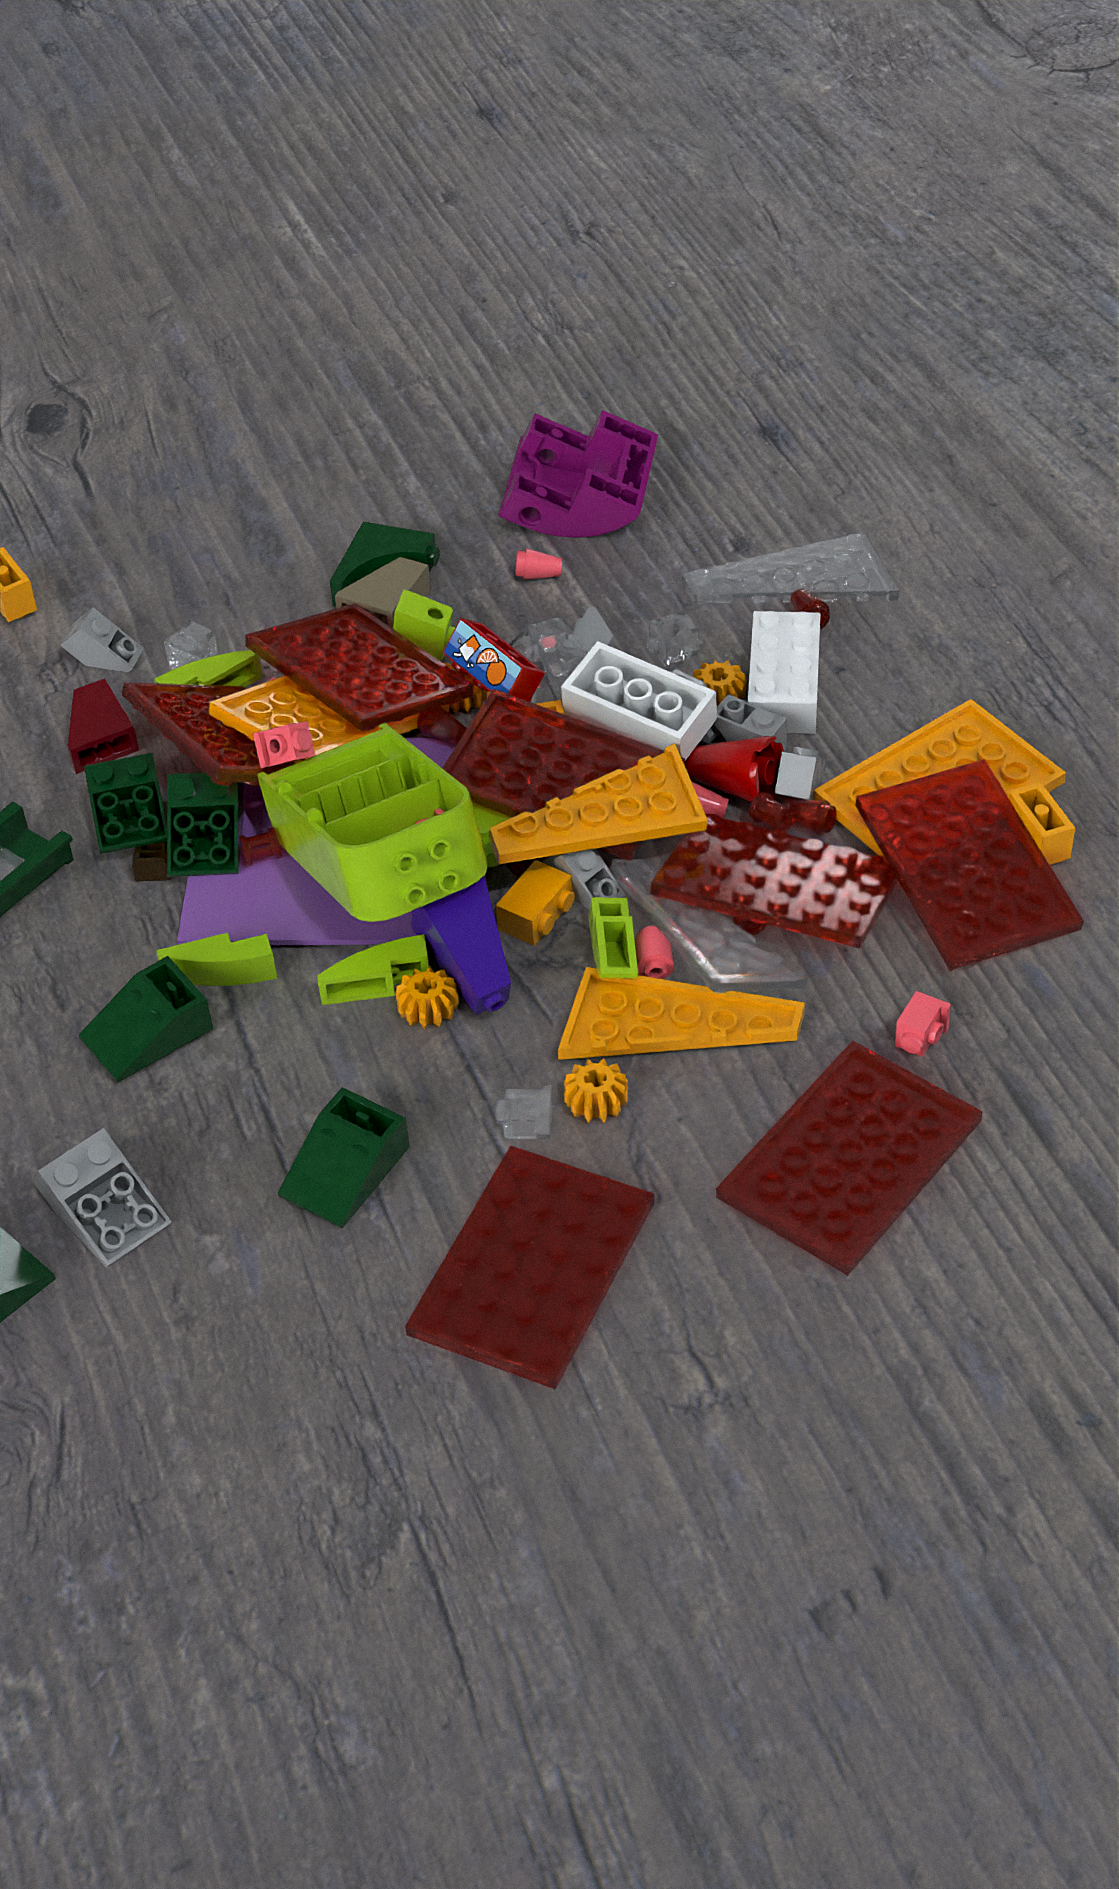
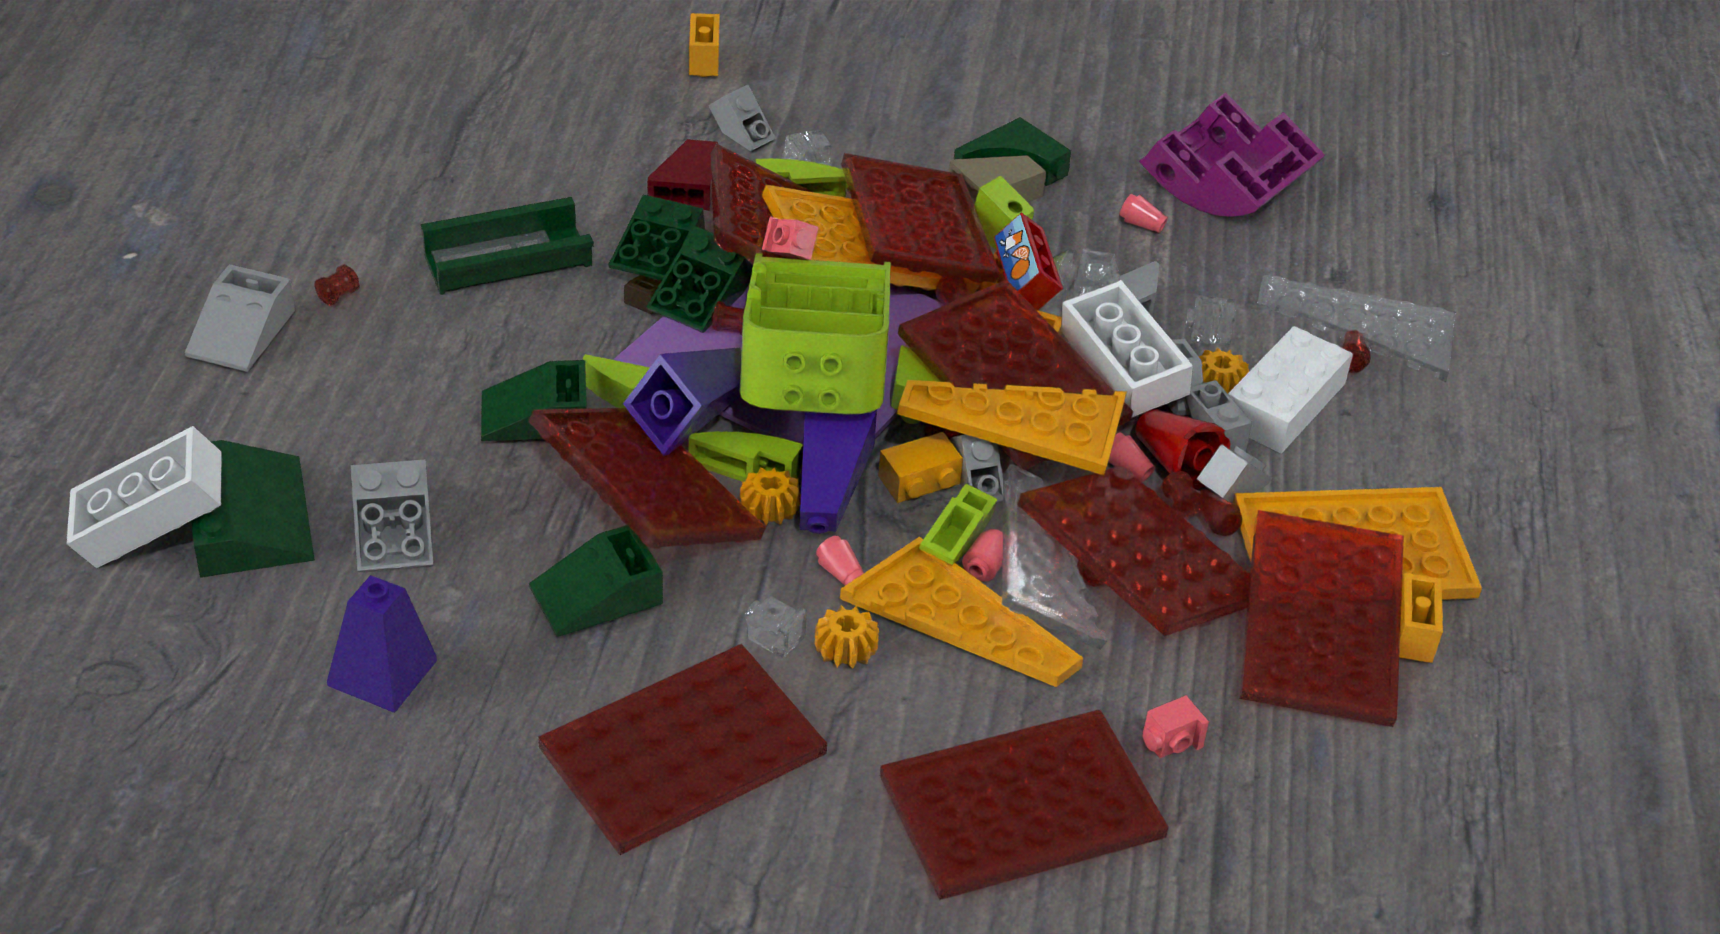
camera: 25 degrees right, 5 degrees down
none -> dark purple slope [327,575,437,713]
none -> clear red plate [529,408,766,549]
none -> dark purple slope [623,347,742,455]
none -> coral cone [816,536,864,585]

